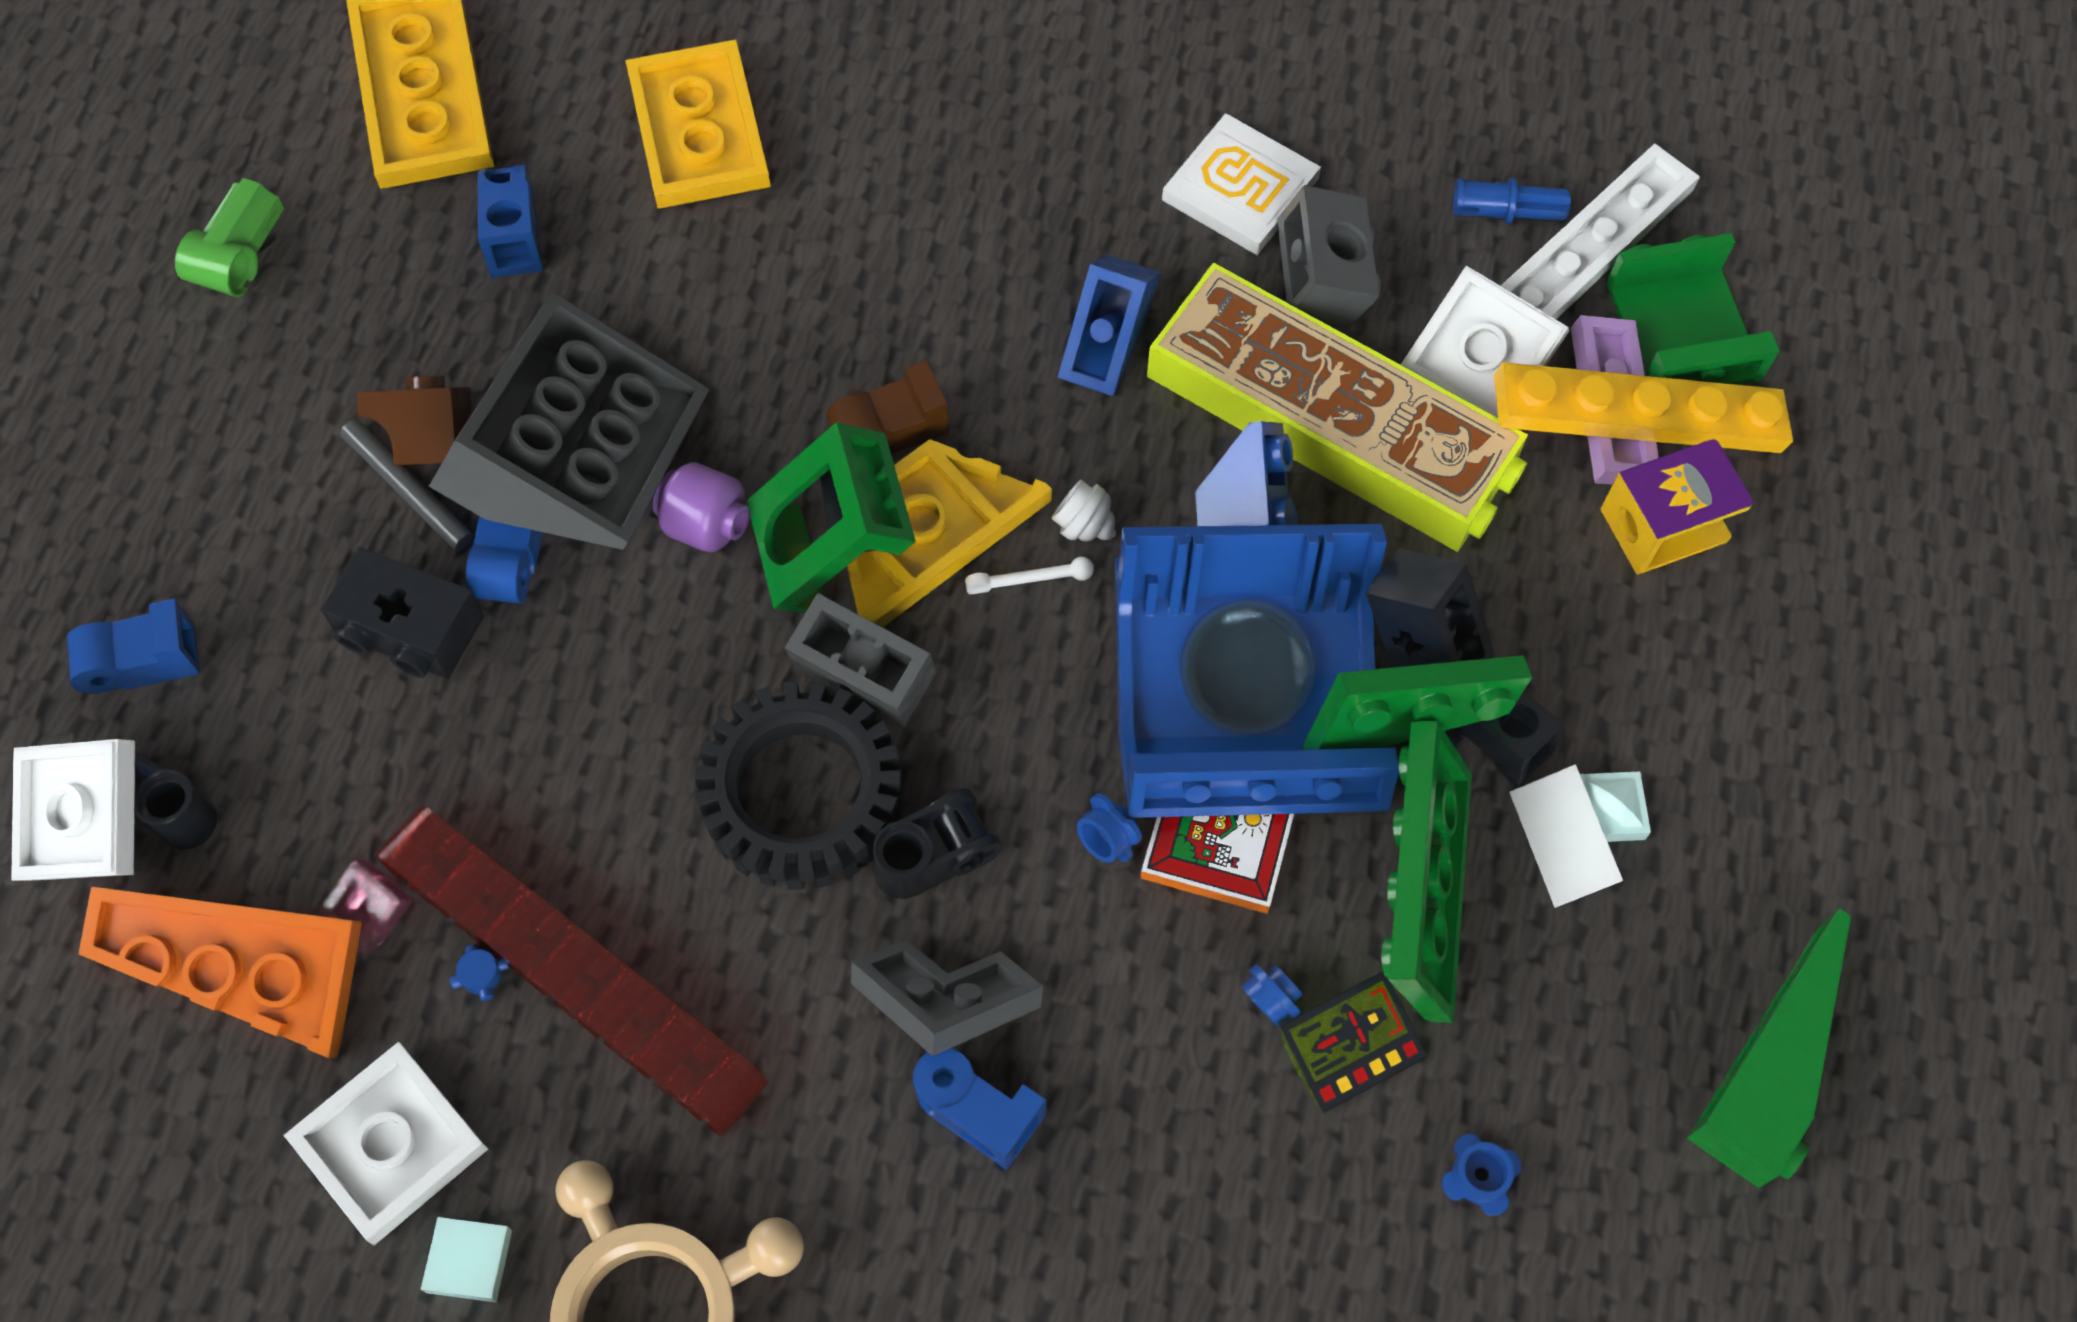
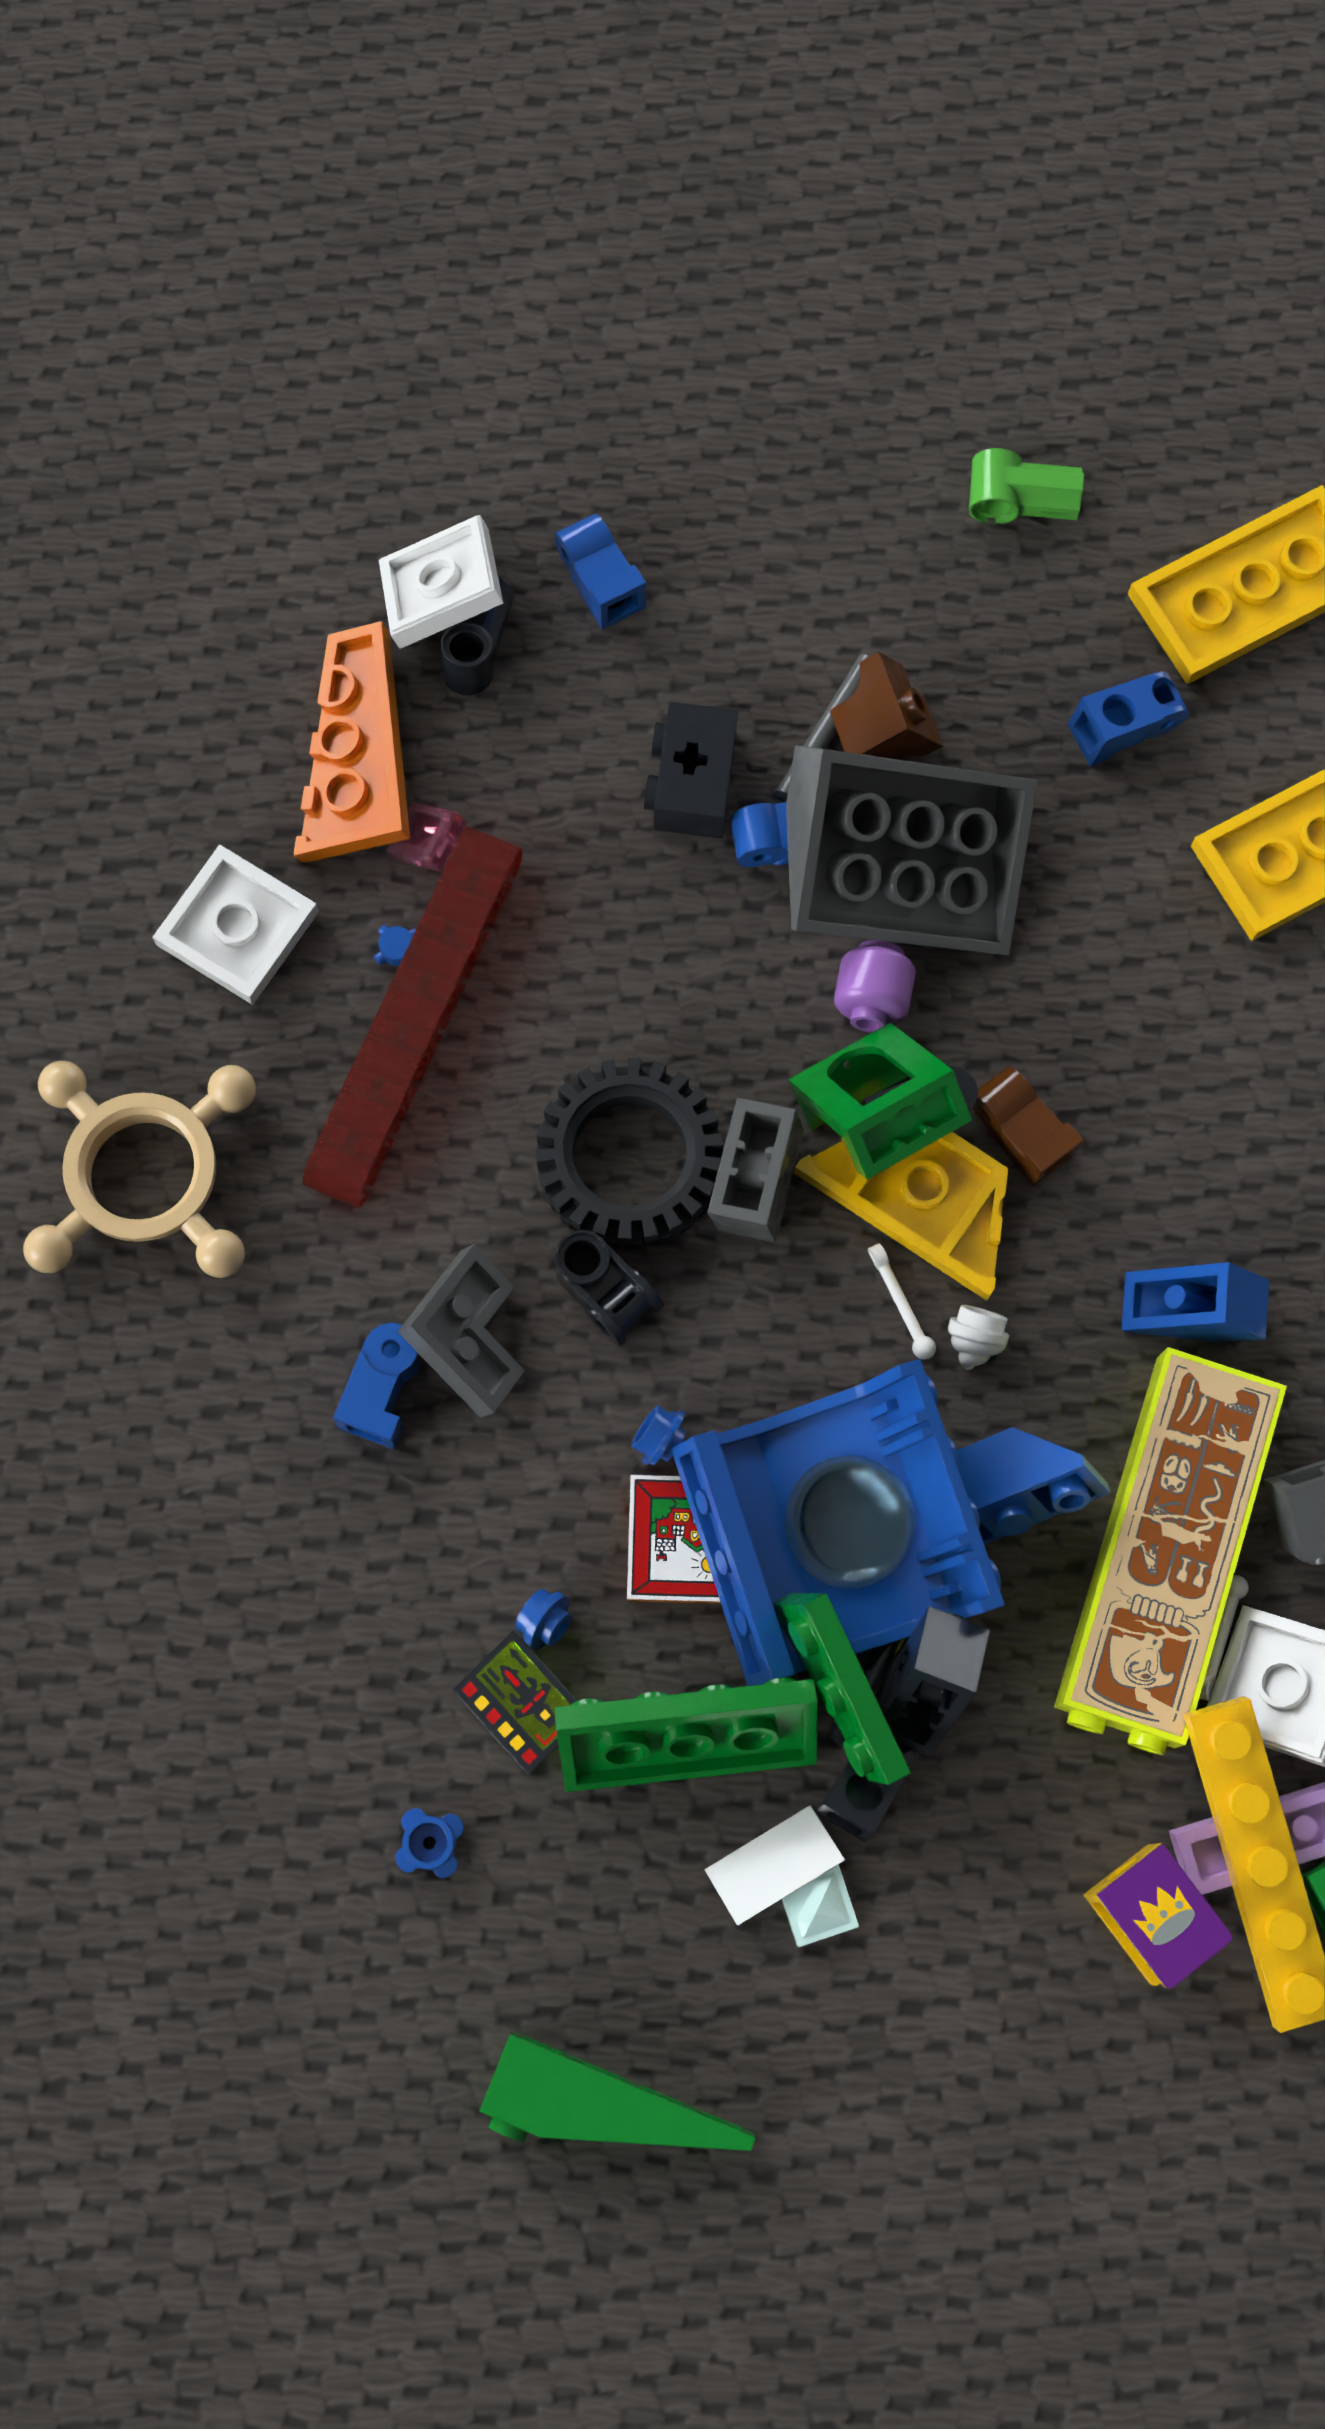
camera: 75 degrees right, 10 degrees up
light aqua tile [421,1217,512,1302] -> none

